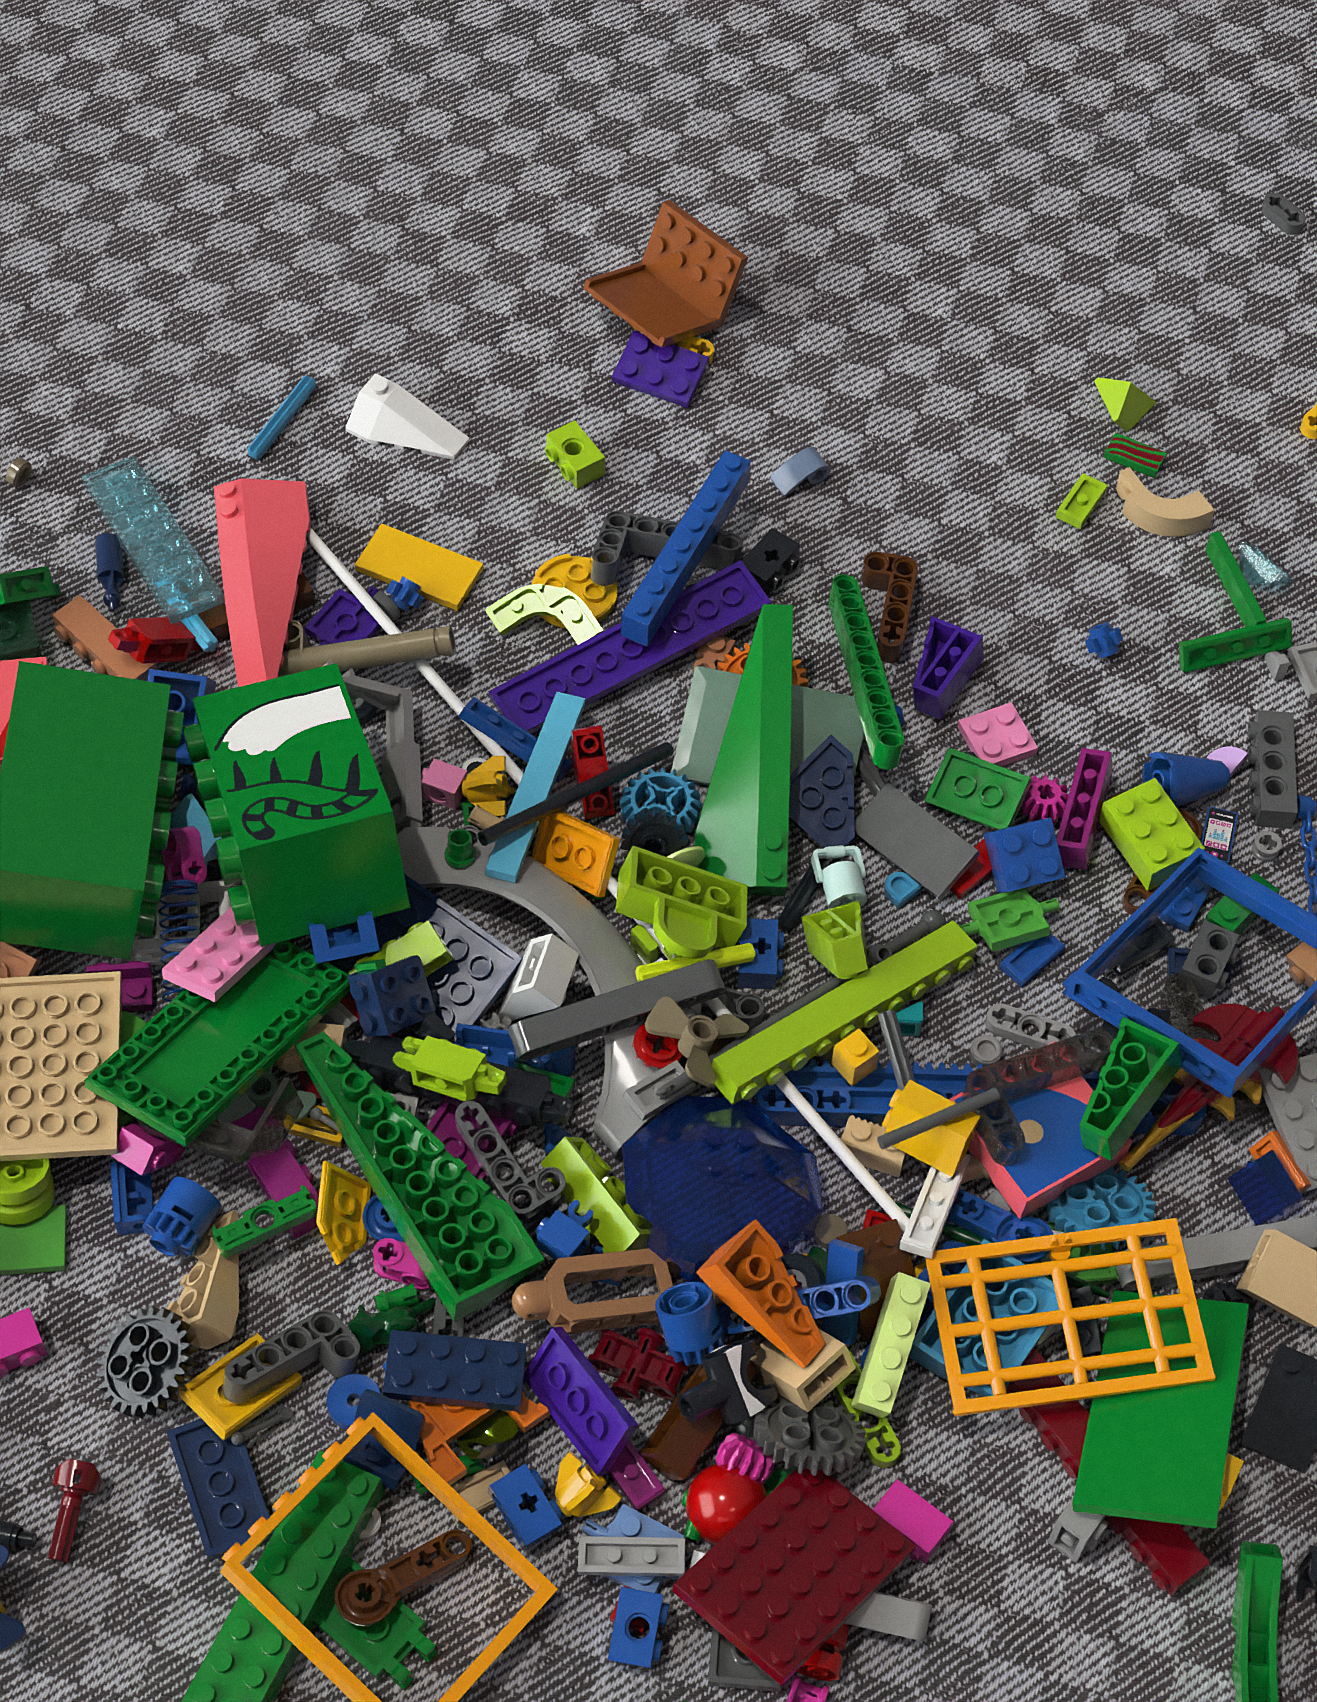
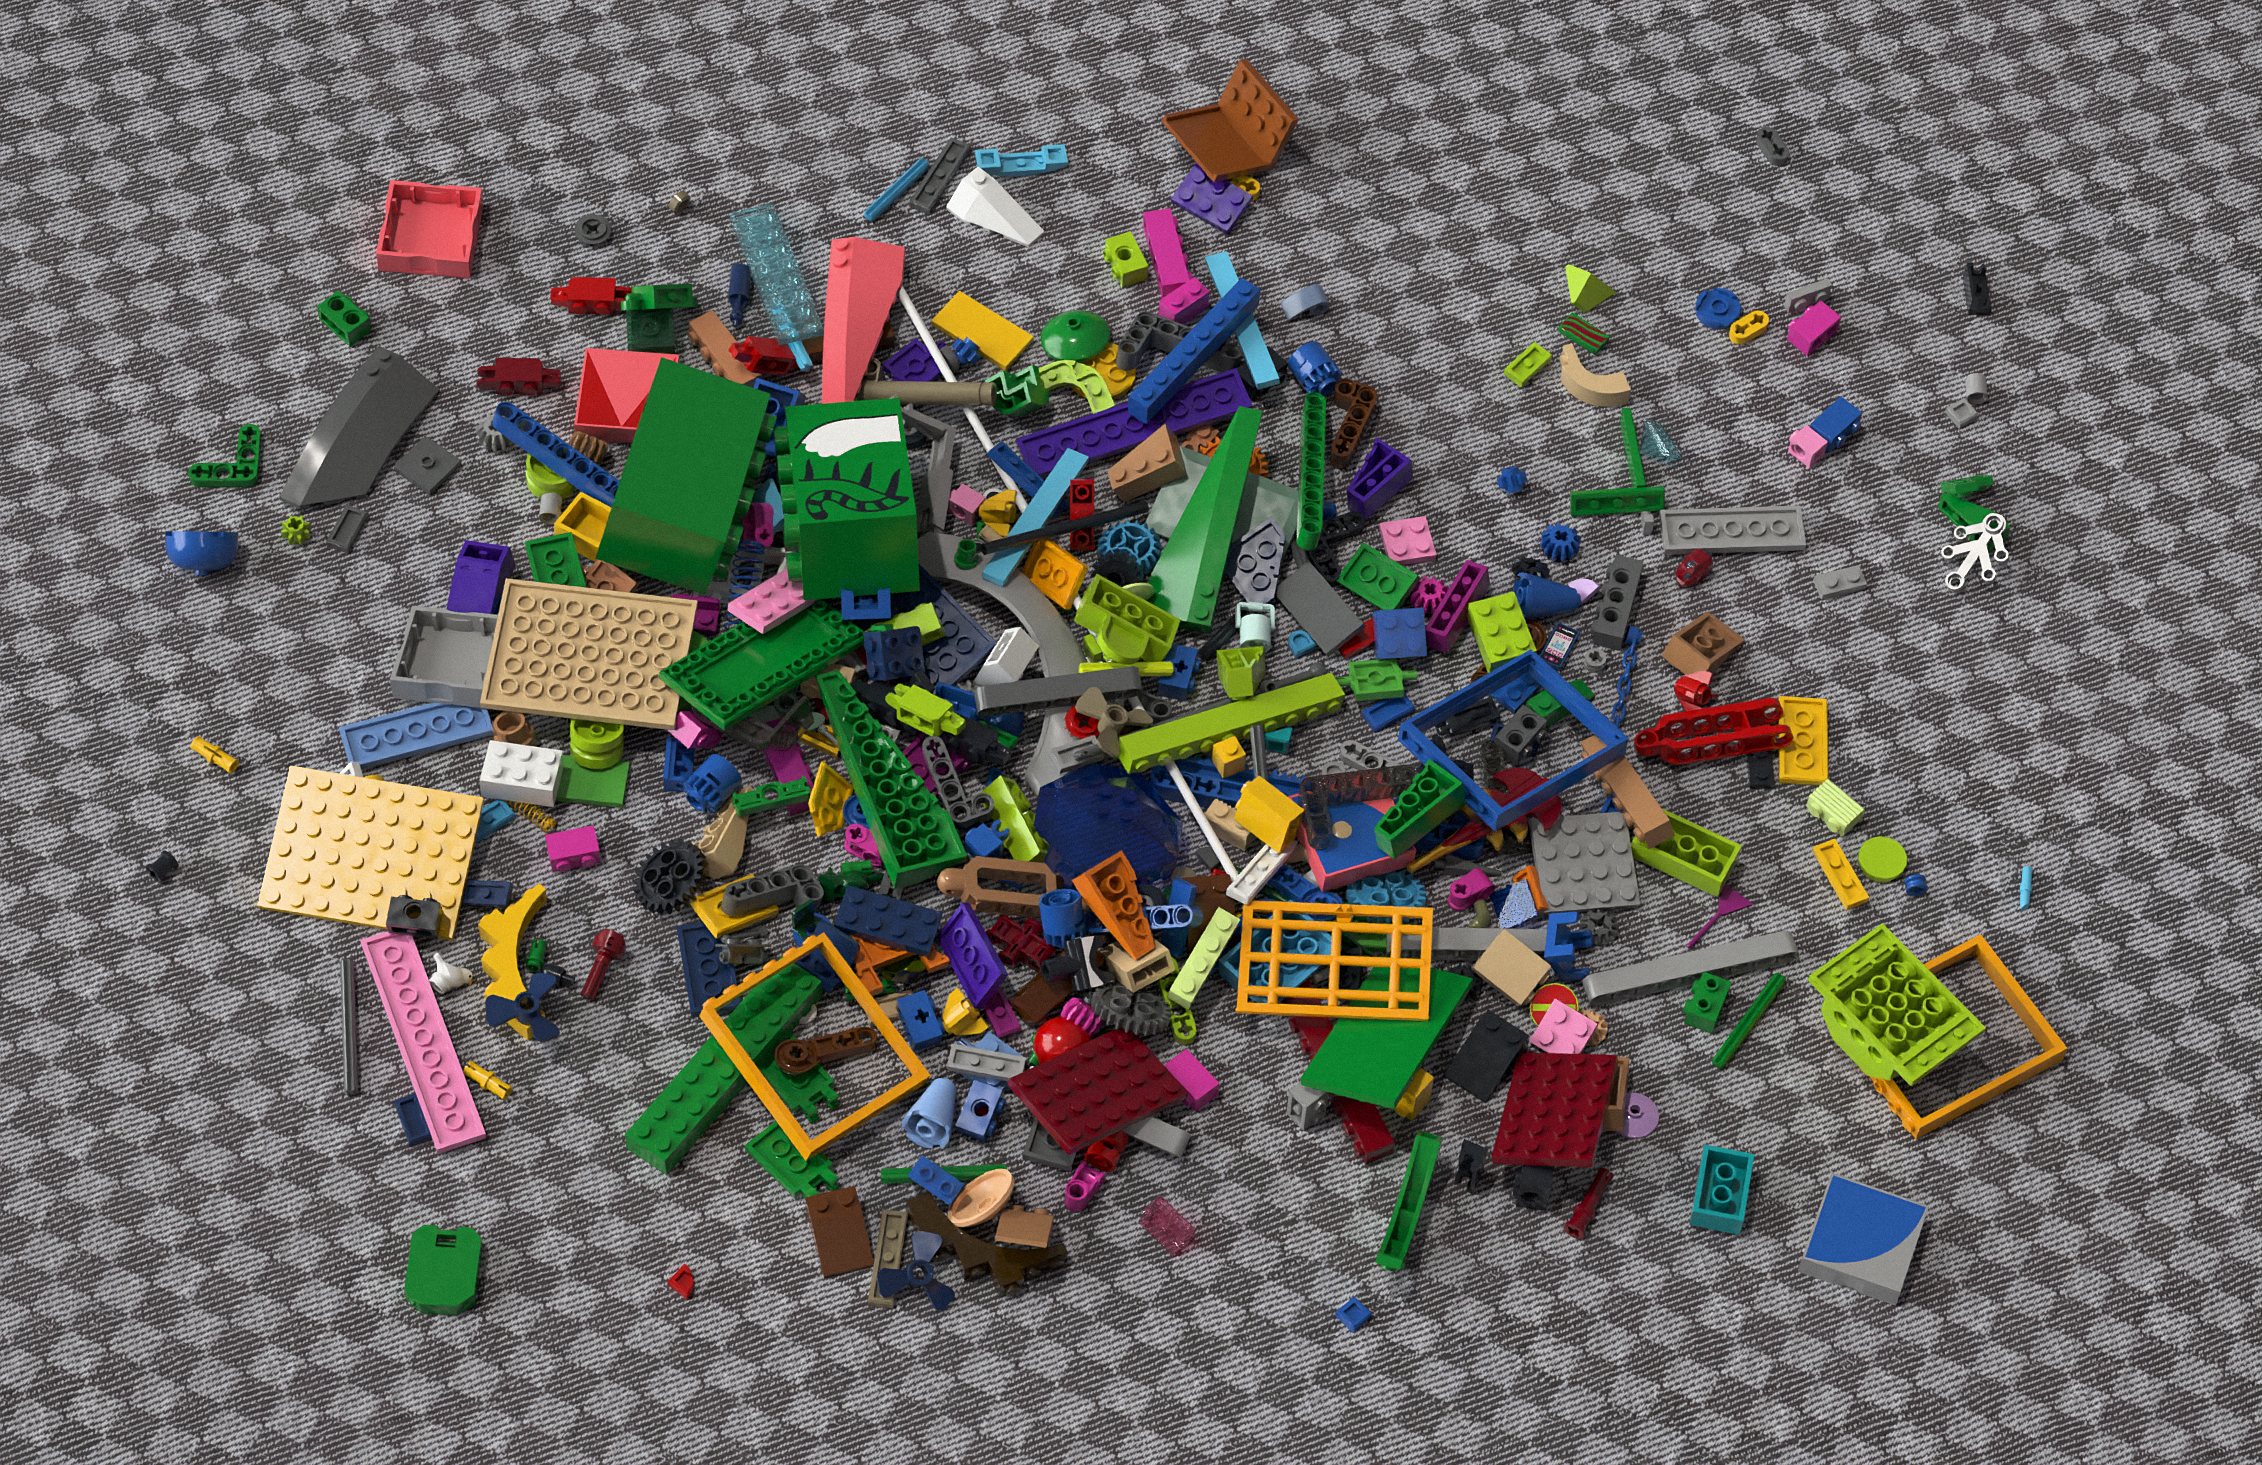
camera: 10 degrees right, 0 degrees up
dark grey bar [877,1088,1000,1150] -> none
none -> dark grey hinge [715,939,771,964]
none -> dark green bracket [792,899,820,941]
none -> light blue cone [901,1078,957,1148]
none -> dark grey tile [909,137,971,215]
none -> medium azure slope [975,144,1068,177]
none -> green brick [985,365,1049,417]
none -> green dish [1041,310,1110,363]
none -> medium nougat wedge [1107,424,1187,503]
none -> dark pink brick [1143,208,1192,298]
none -> dark pink brick [1159,277,1210,324]
none -> dark grey tile [1195,846,1230,872]
none -> medium azure tile [1205,251,1280,390]
none -> blue gear [1288,341,1343,396]
none -> black beam [1306,511,1365,587]
none -> dark grey piece [1434,854,1502,876]
none -> dark pink piece [1448,868,1496,911]
none -> olive arm [1468,900,1491,928]
none -> black gear [1512,556,1550,579]
none -> blue gear [1540,521,1581,563]
none -> blue tile [1695,288,1742,329]

